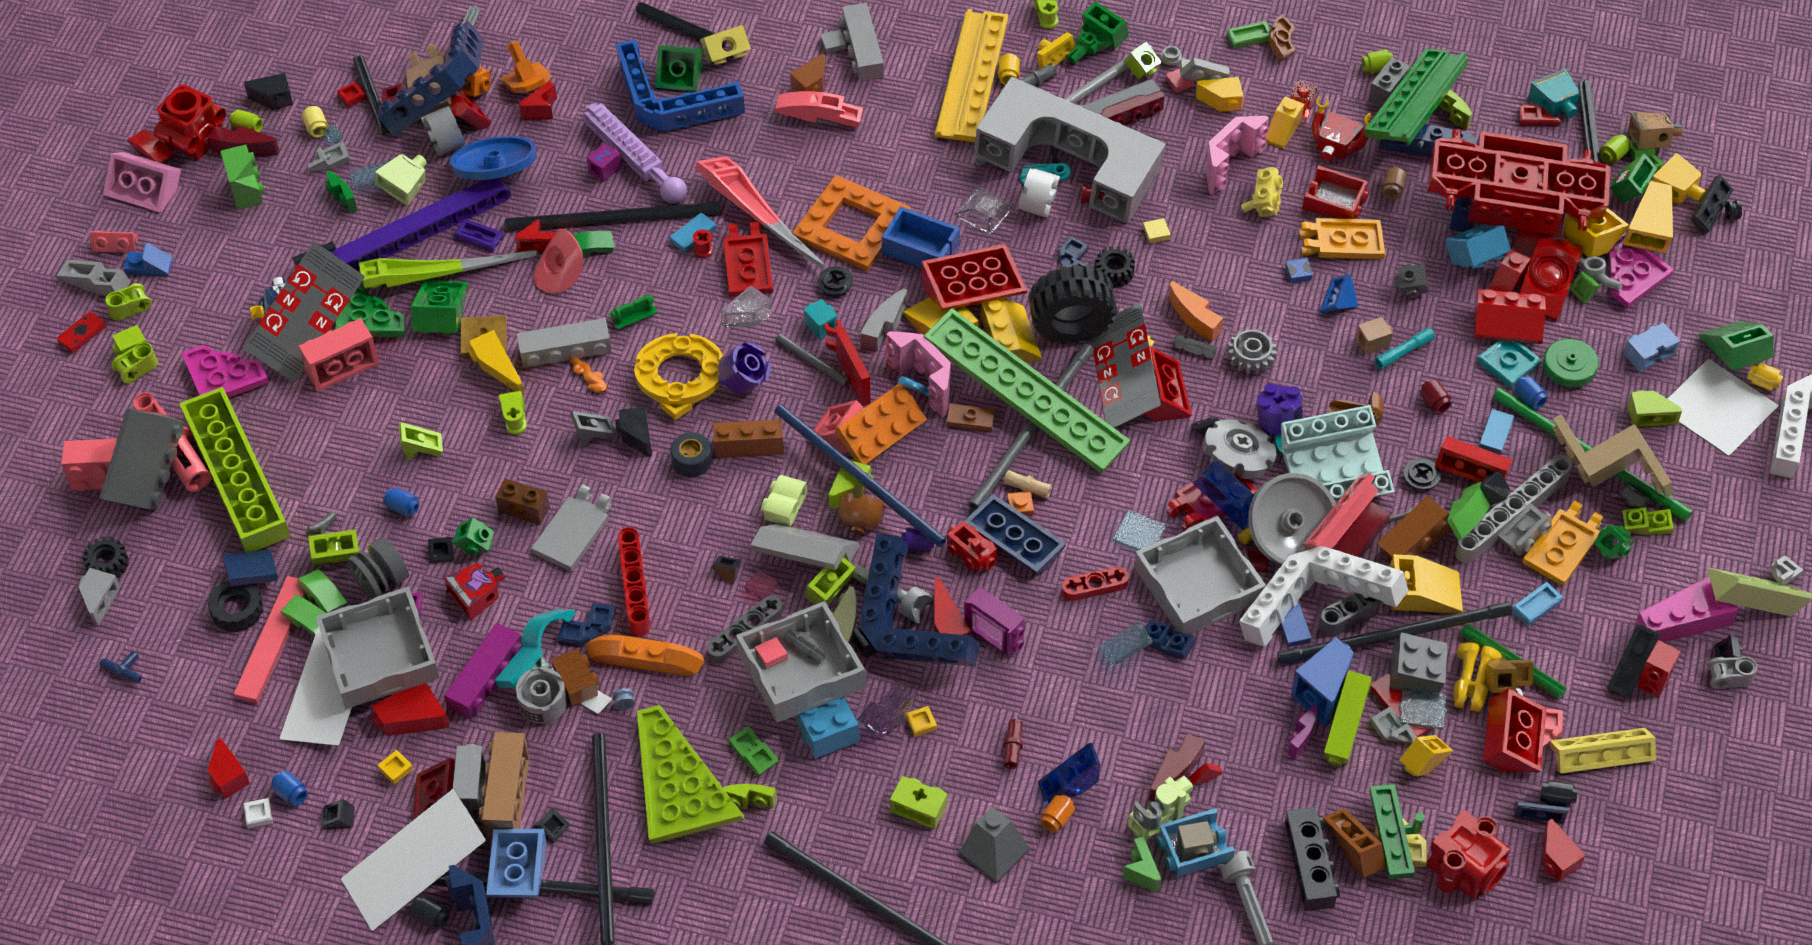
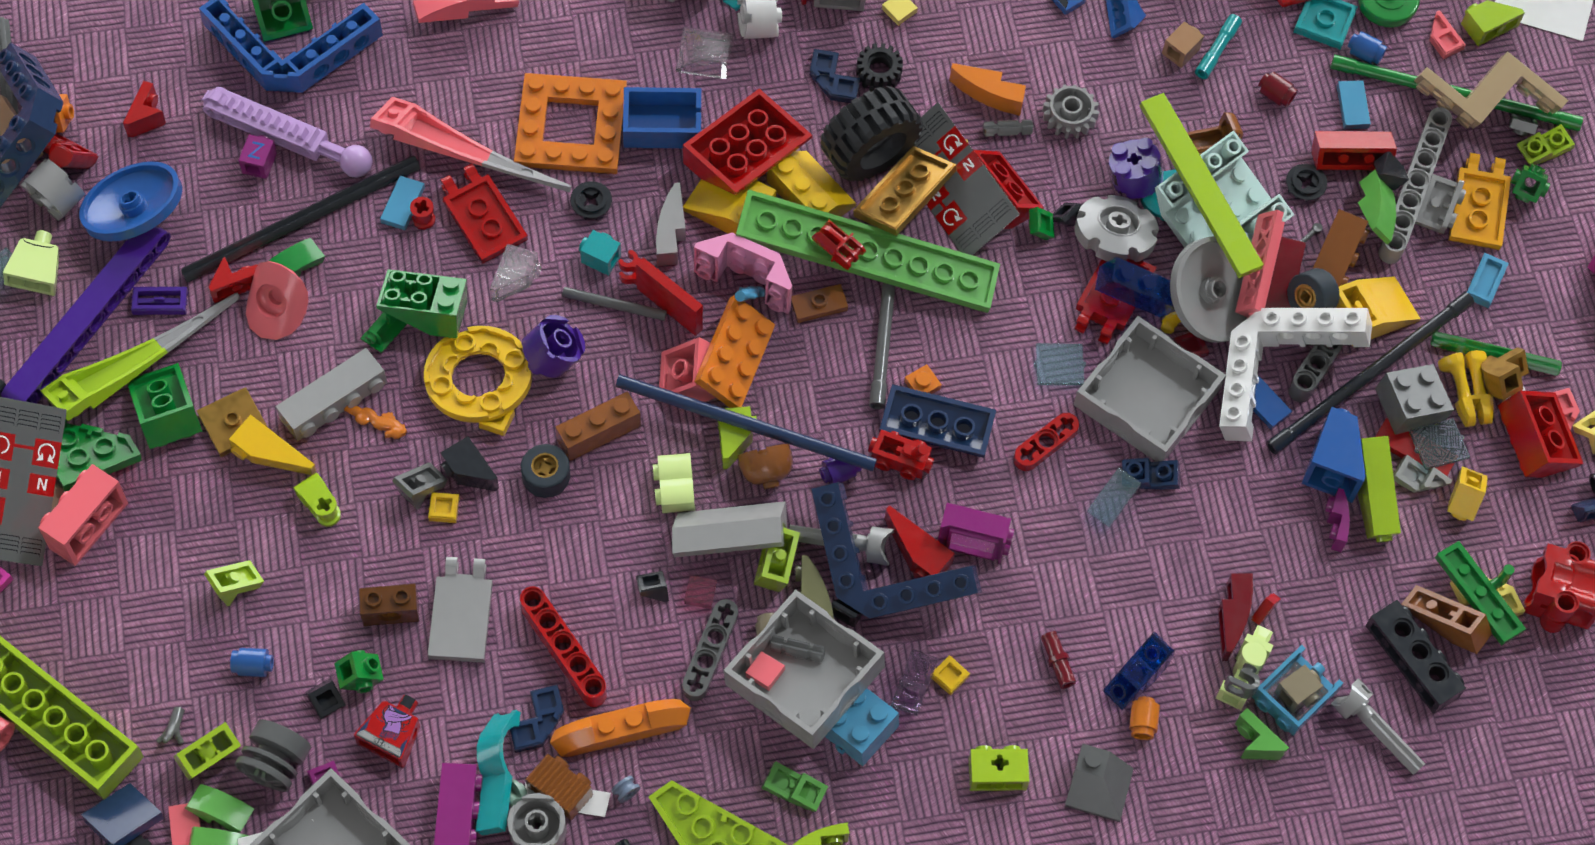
camera: 30 degrees left, 10 degrees up
orange piece [500,41,551,93] -> none
tan pin [1004,470,1052,499] -> none
none -> green slope [376,269,467,339]
none -> yellow tile [428,492,459,523]
none -> red arm [812,219,866,270]
none -> pearl gold tile [853,146,957,236]
none -> green plate [1029,207,1054,240]
none -> lime tile [1140,93,1264,278]
none -> black wheel [1287,268,1340,308]
none -> coral tile [1429,10,1466,59]

